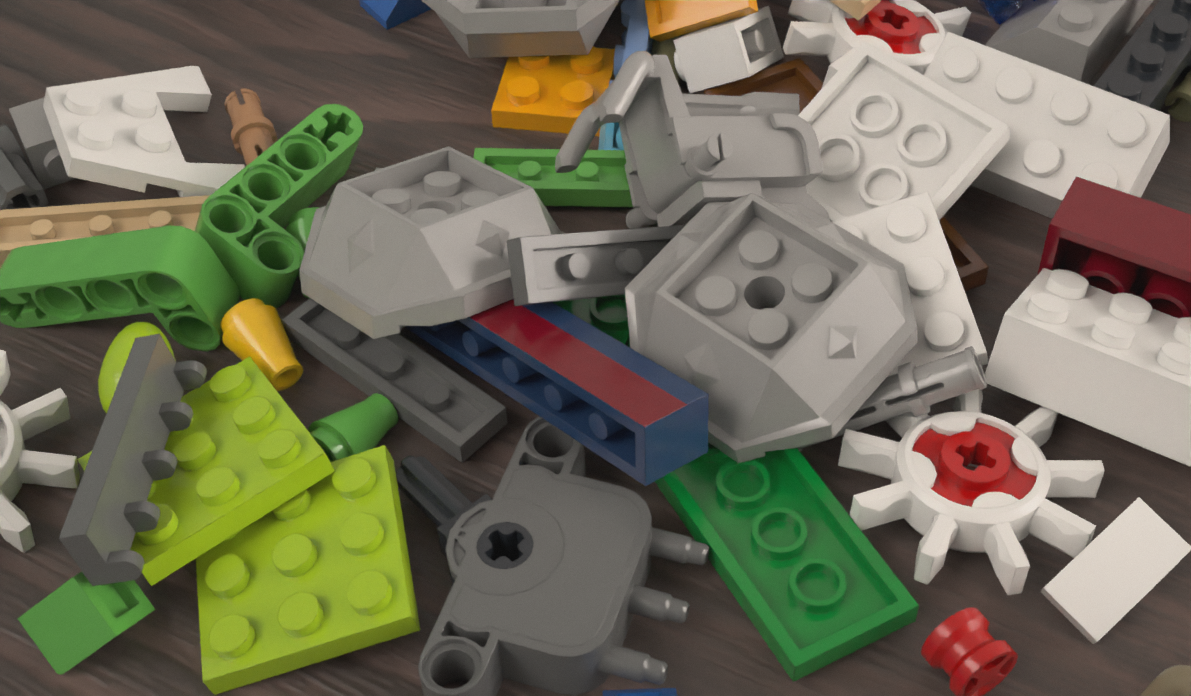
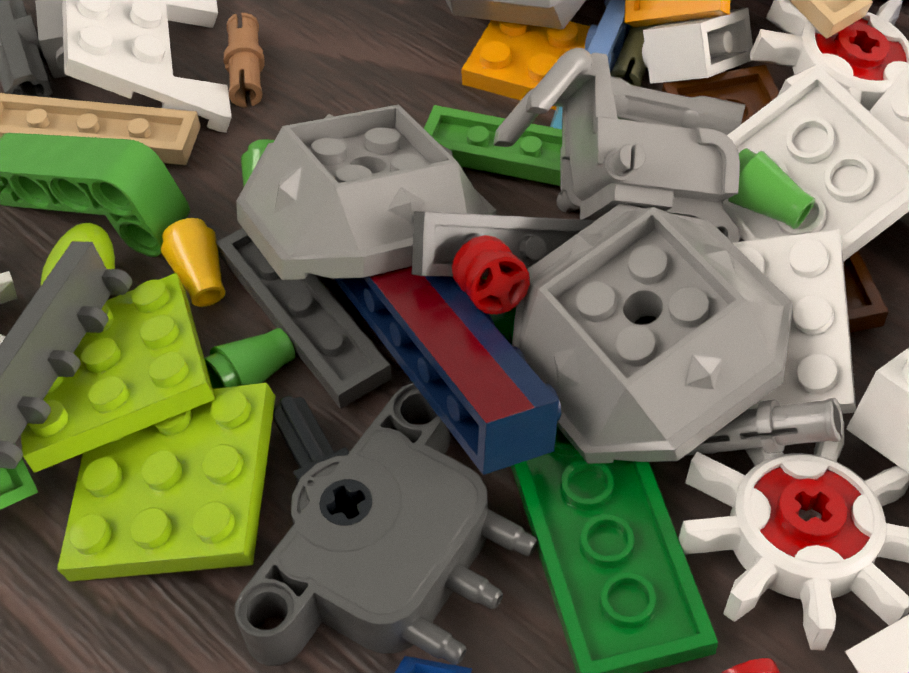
camera: 15 degrees right, 5 degrees up
bright green beam [195,104,363,308] -> none
none -> red wheel [452,235,530,315]
none -> bright green cone [728,148,815,229]

